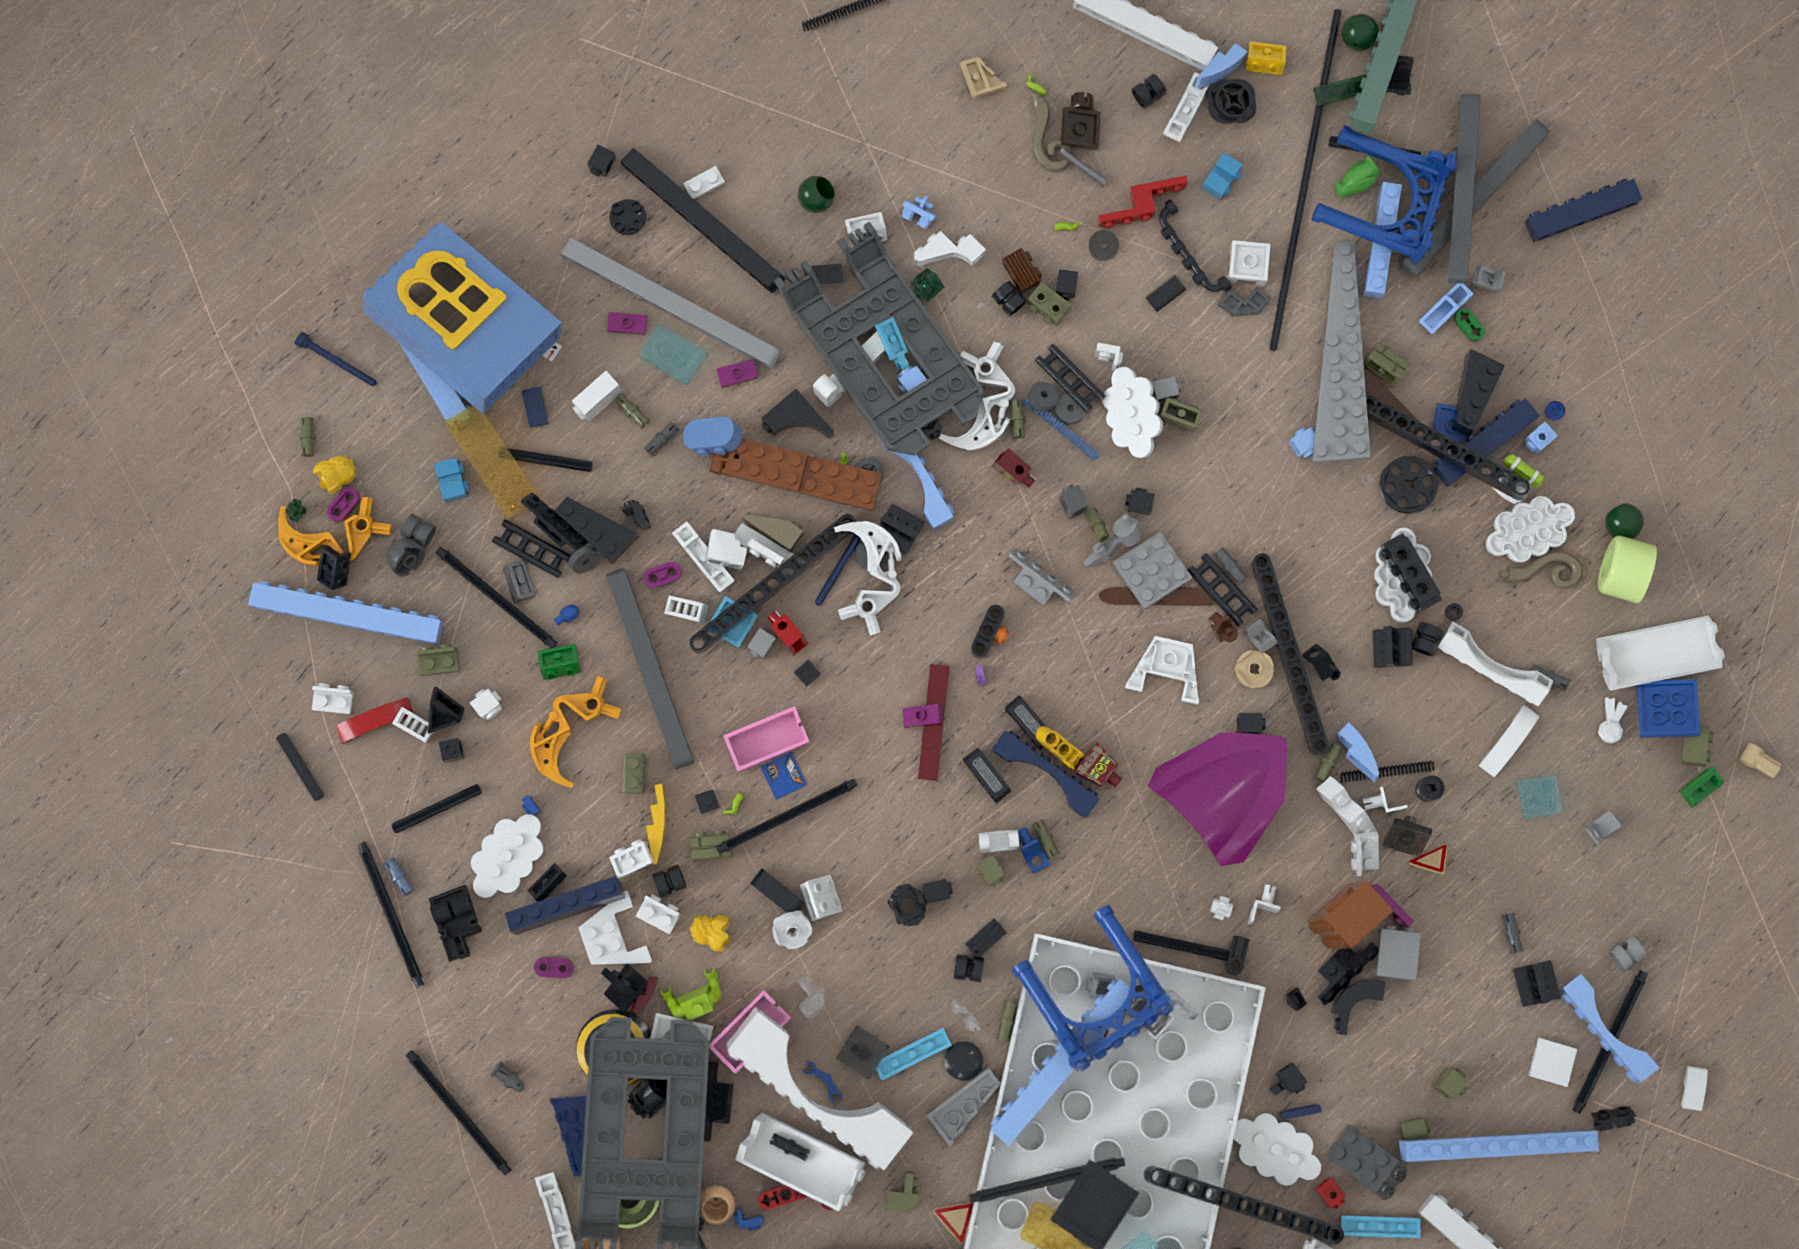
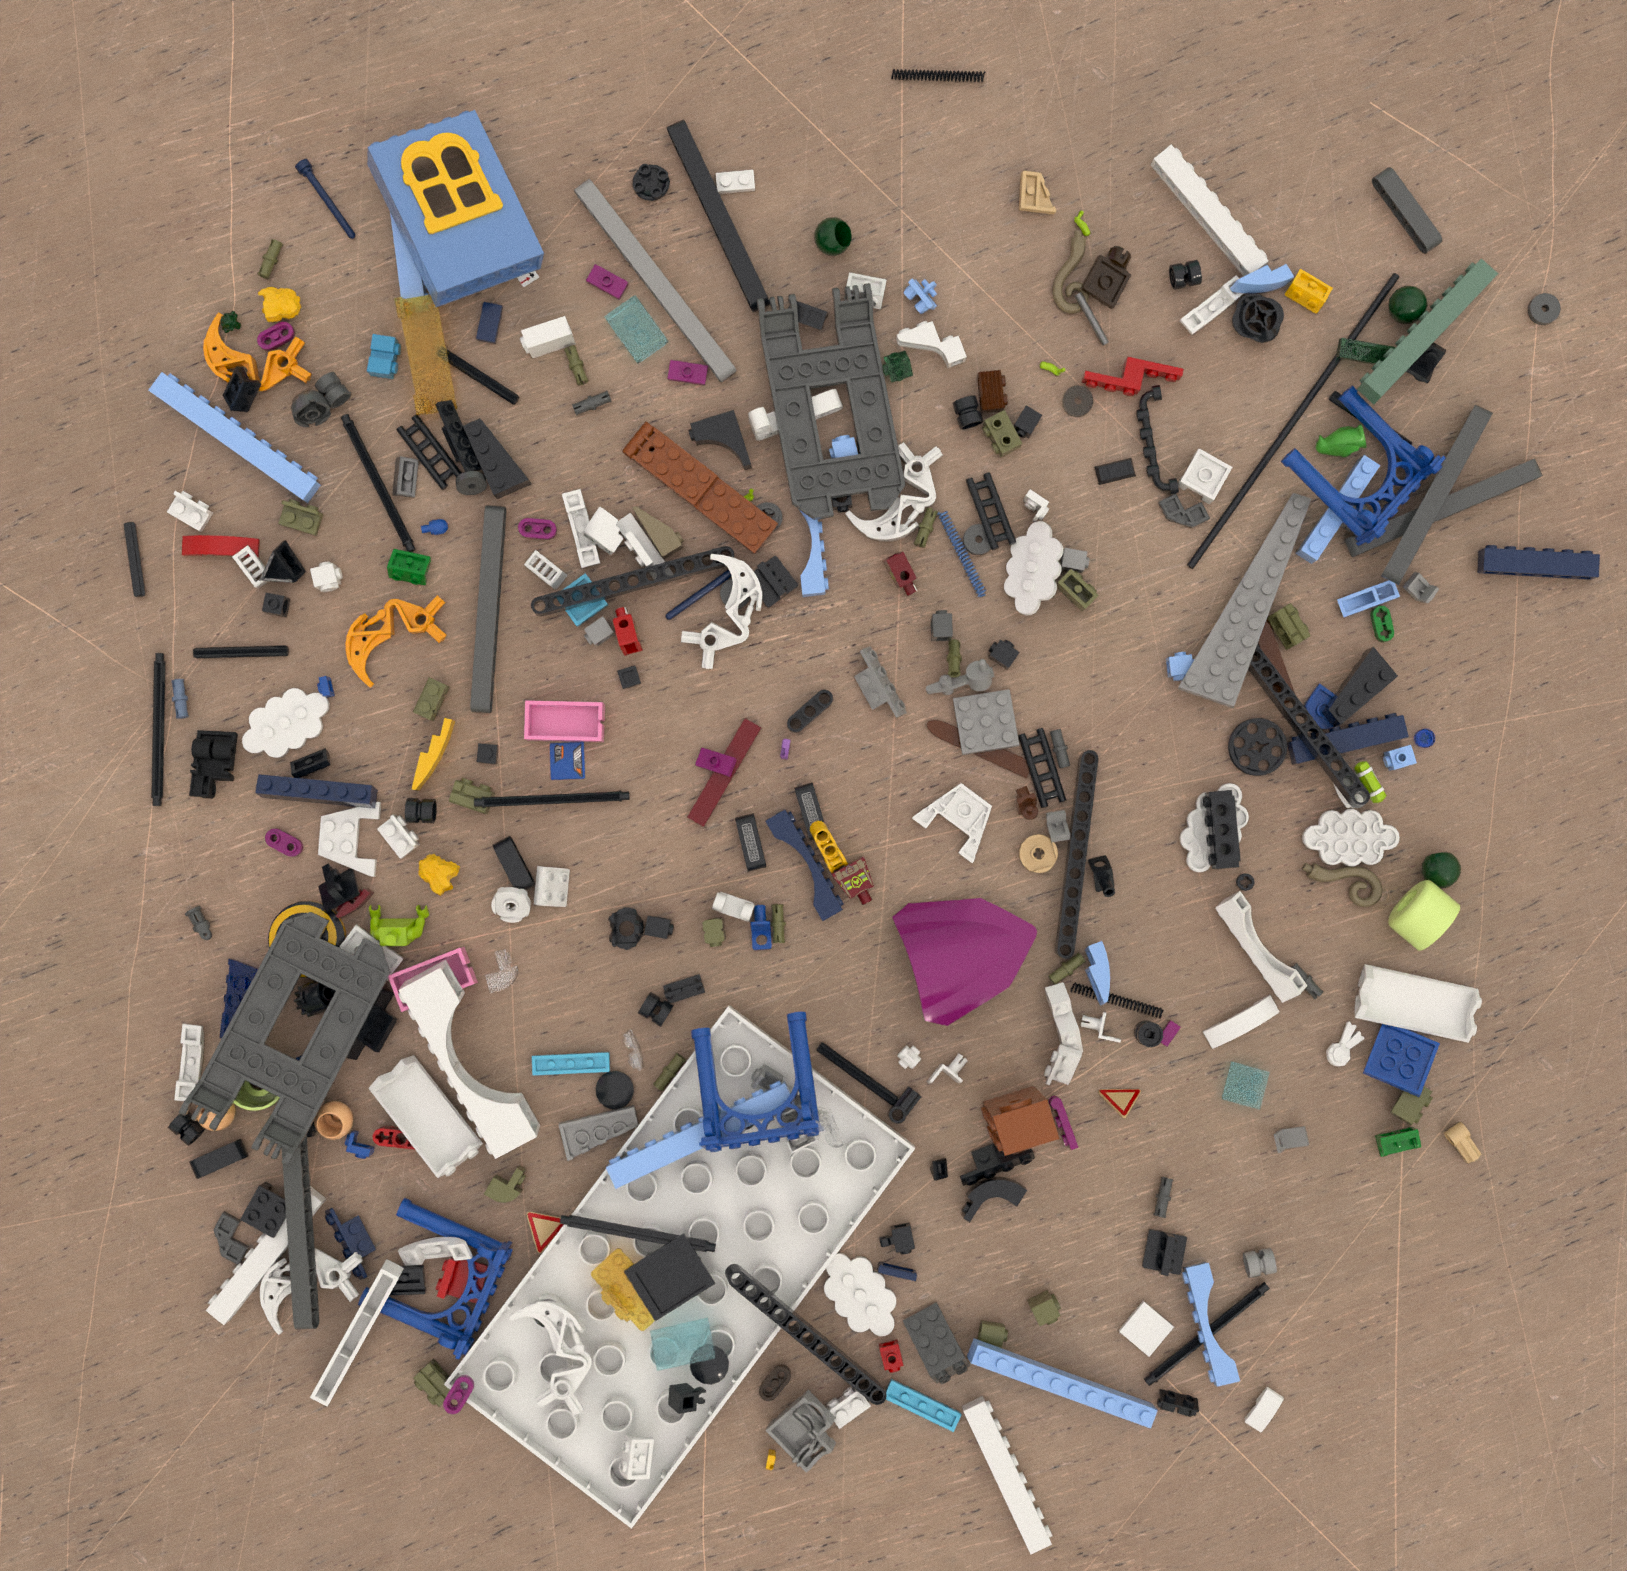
camera: 25 degrees right, 5 degrees up
black piece [405,1050,512,1176] -> none
black brick [587,144,616,177] -> none
white bracket [609,839,654,879] -> none
black bracket [620,500,651,530] -> none
medium blue brick [683,416,743,456] -> none
lime piece [723,793,744,815] -> none
black pin [770,1133,810,1161] -> none
blue piece [803,1061,842,1103] -> none
clear smoke tile [836,1025,890,1080] -> none
medium azure plate [875,317,909,370] -> none
orange plate [994,626,1009,645] -> none
dark grey piece [1027,382,1059,411] -> none
dark azure brick [1202,152,1242,200] -> none
black brick [1237,713,1266,734] -> none
black bracket [1373,626,1413,668] -> none
light grey panel [1374,925,1421,980] -> none
clear smoke tile [1383,816,1432,857] -> none
black wheel [1412,622,1443,656] -> none
none -> magenta piece [1161,1020,1181,1047]

